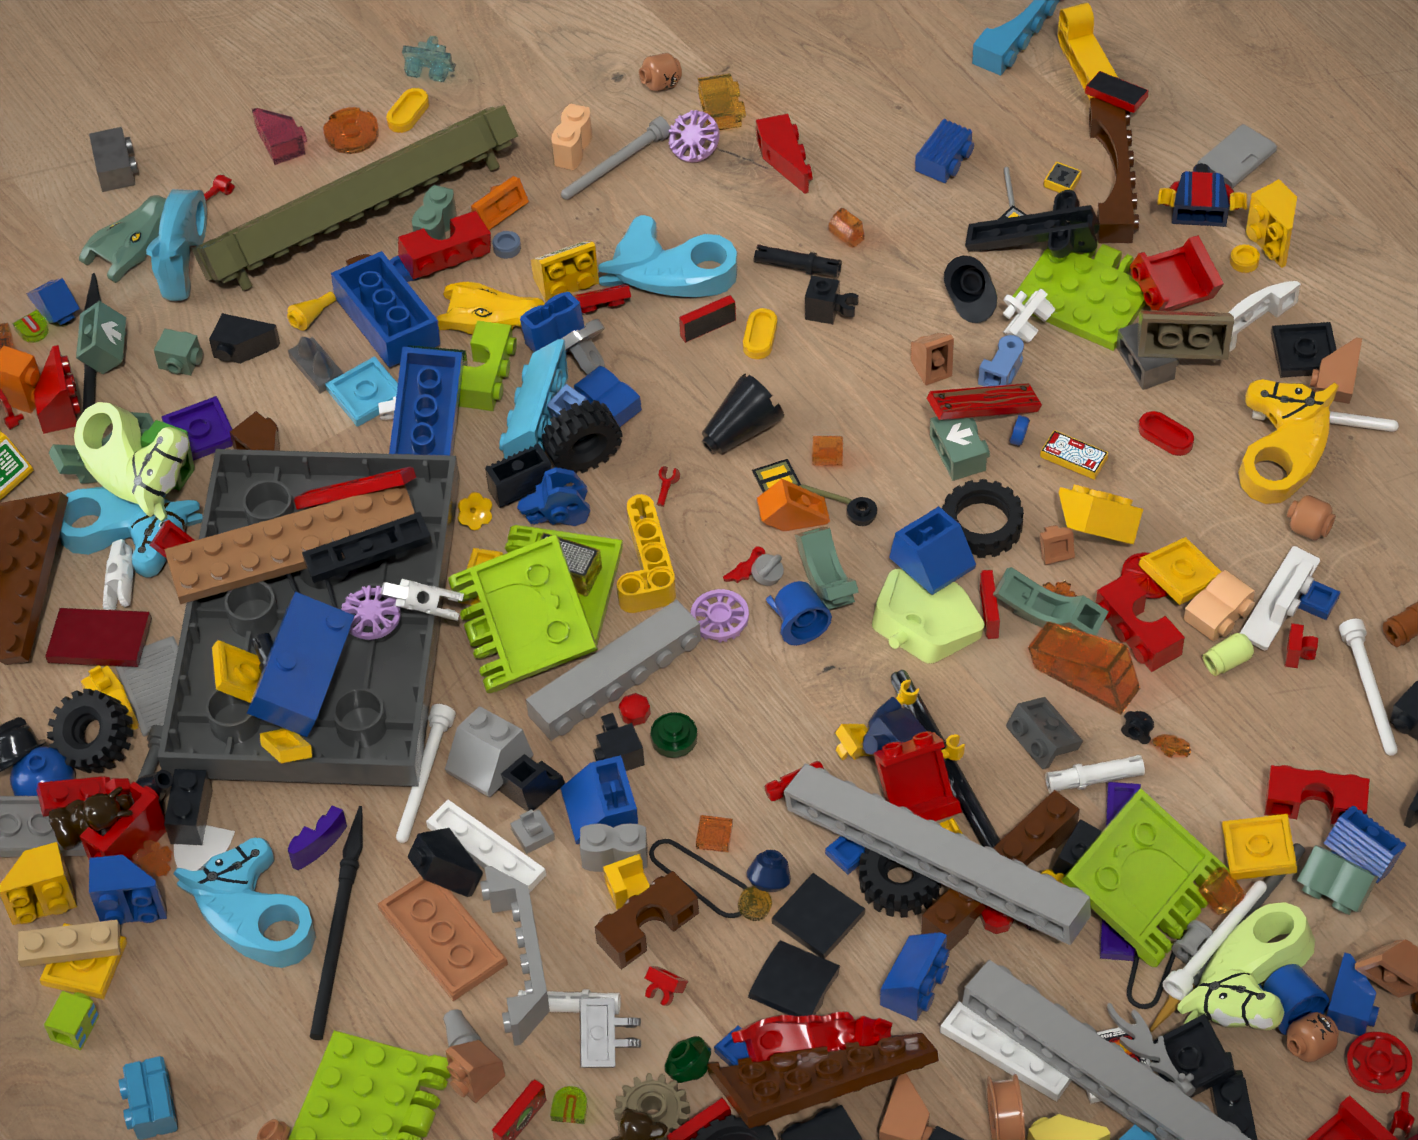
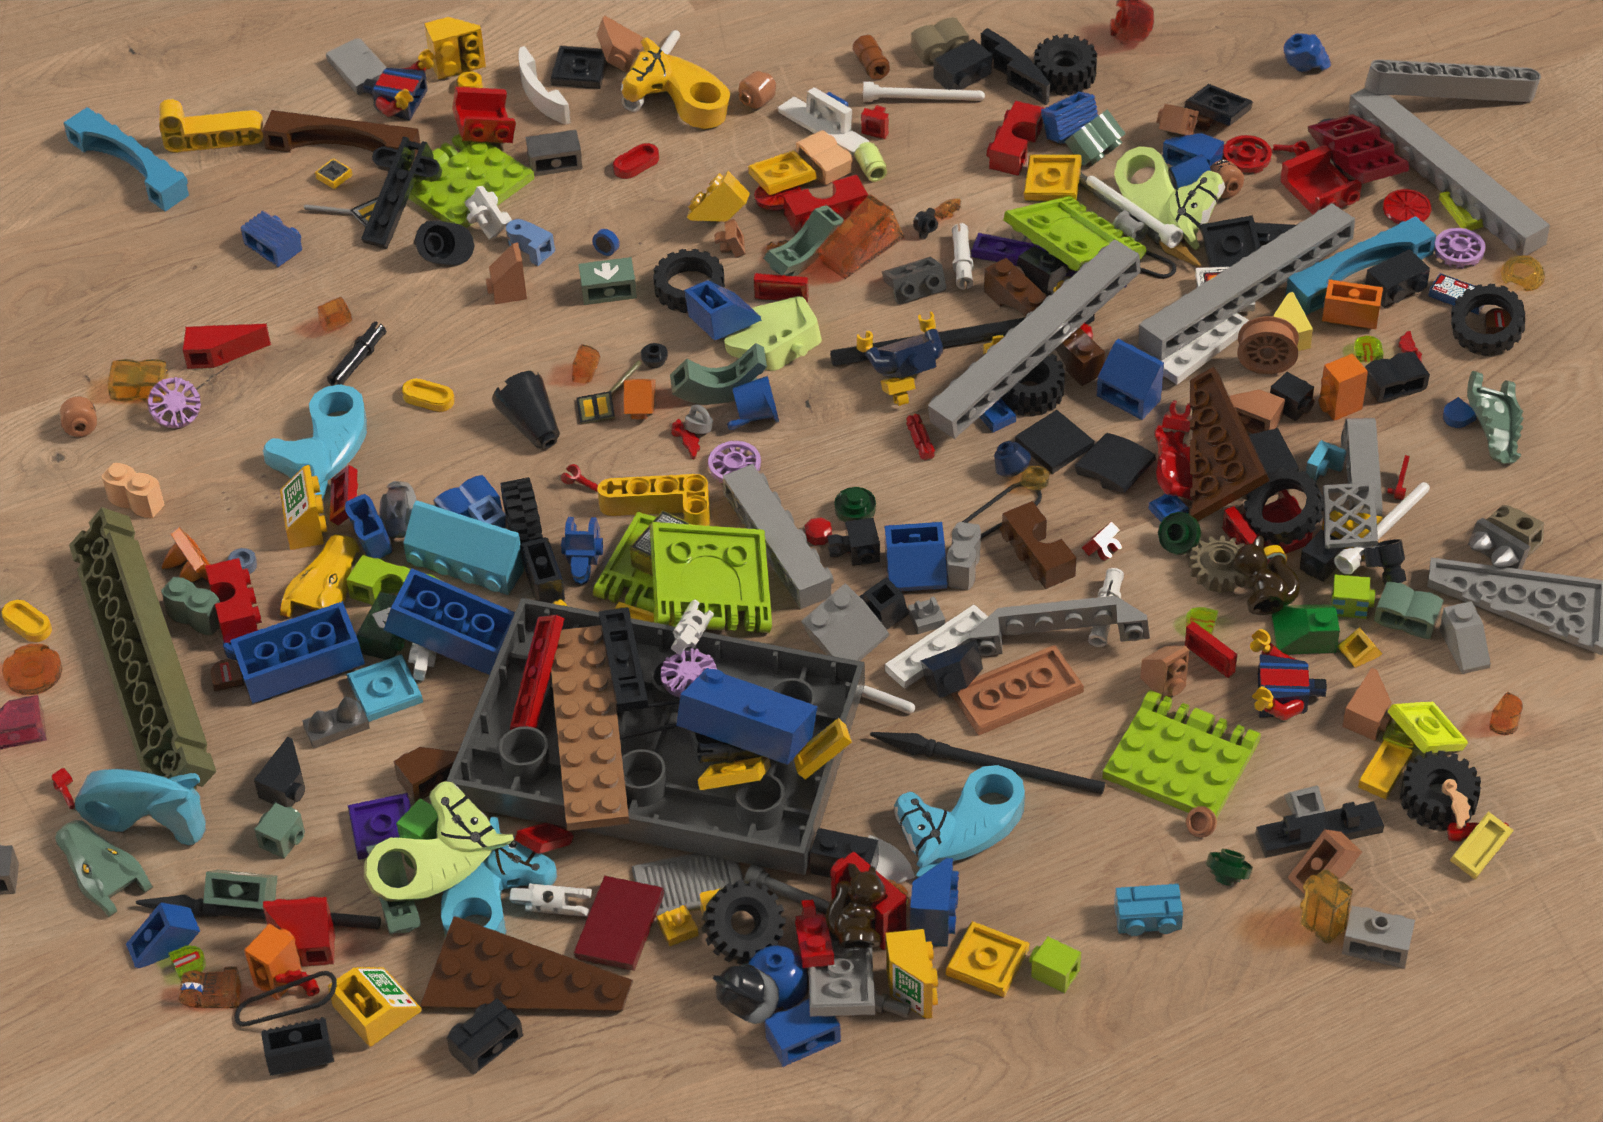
camera: 80 degrees left, 5 degrees down
tan plate [18,920,120,967] -> none
black cone [136,770,173,803] -> none
yellow cone [287,291,336,331] -> none
dark purple slope [288,805,347,870] -> none
light grey cone [443,1009,481,1048] -> none
light grey piece [561,116,671,200] -> none
hinge [579,998,641,1068] -> none
yellow panel [603,854,650,910] -> none
tile [679,295,736,343] -> none
clear orange tile [696,815,733,852] -> none
black brick [805,275,859,325] -> none
red panel [874,731,962,821] -> none
red tile [926,383,1042,420] -> none
tile [1040,430,1108,480] -> none
black tile [1085,71,1149,113] -> none
light grey piece [1107,1003,1196,1097] -> none
dark tan slope [1138,310,1234,360] -> none
clear orange brick [1198,867,1246,915] -> none

